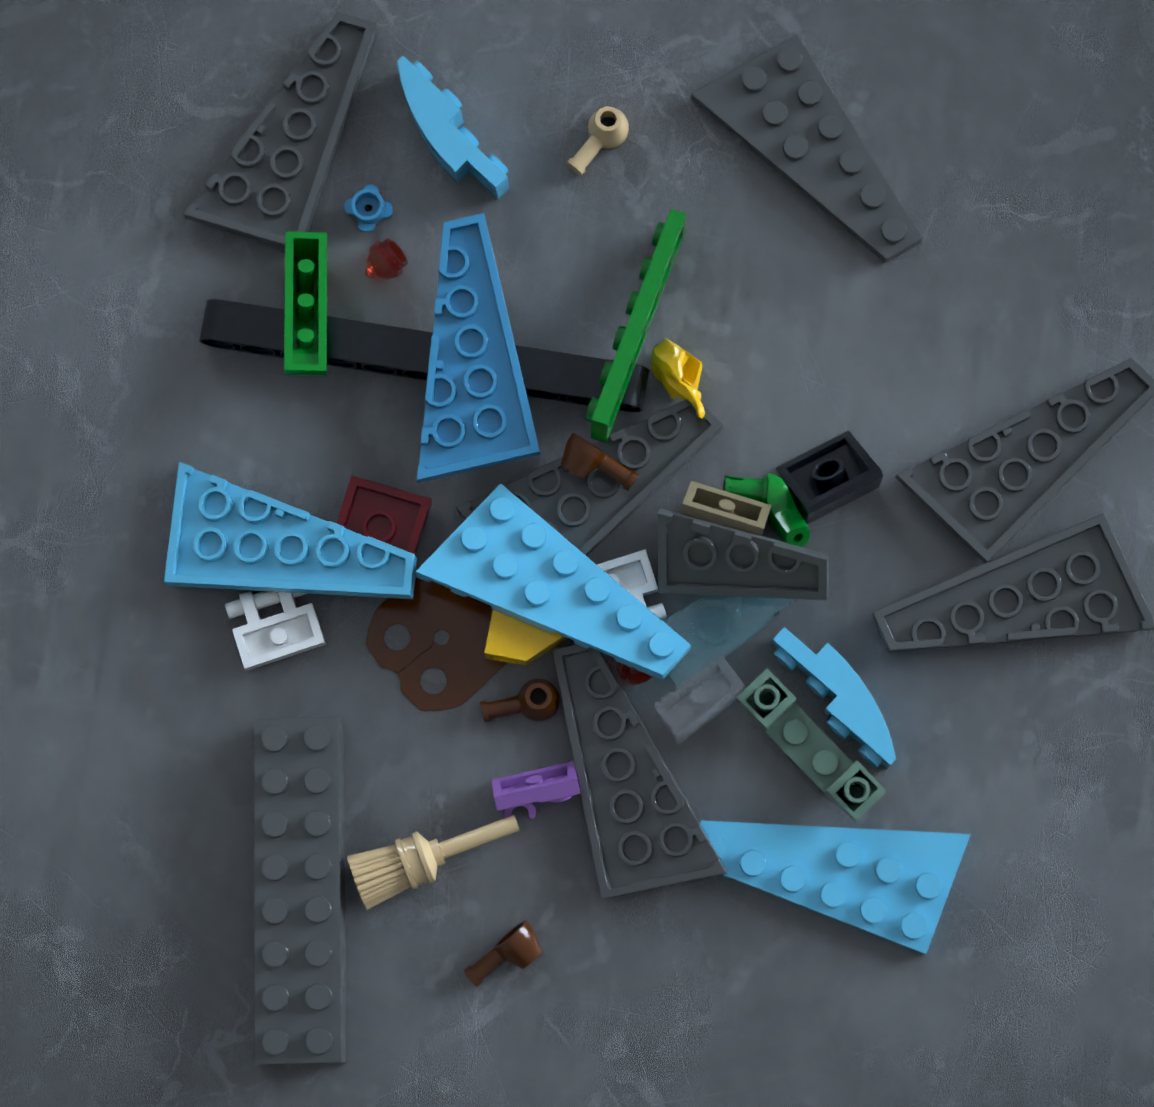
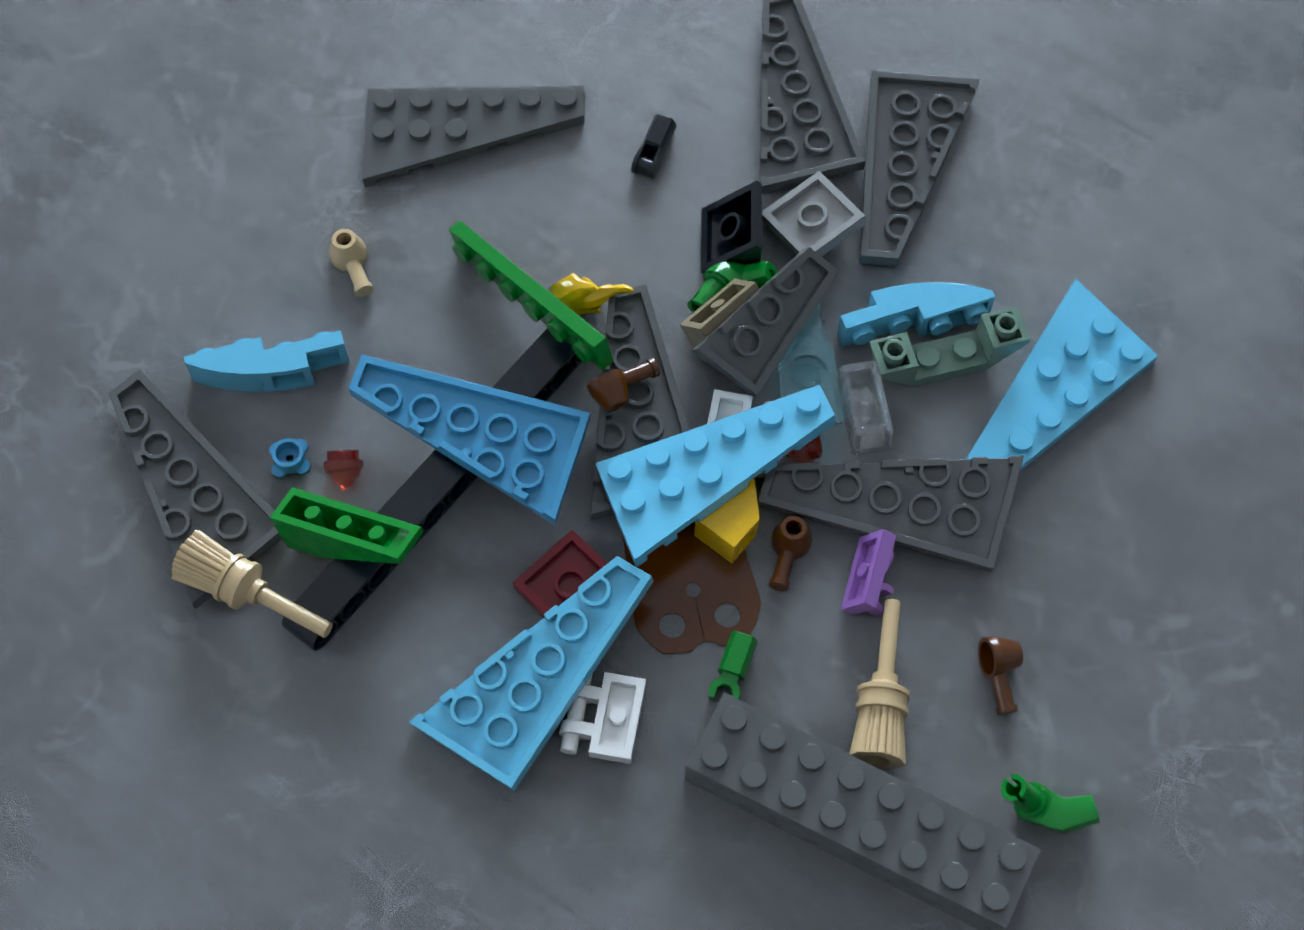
camera: 70 degrees left, 15 degrees down
none -> tan piece [171,530,333,638]
none -> black bar [631,114,677,180]
none -> green bar [709,631,758,701]
none -> light grey plate [762,171,867,256]
none -> green arm [1000,774,1100,833]

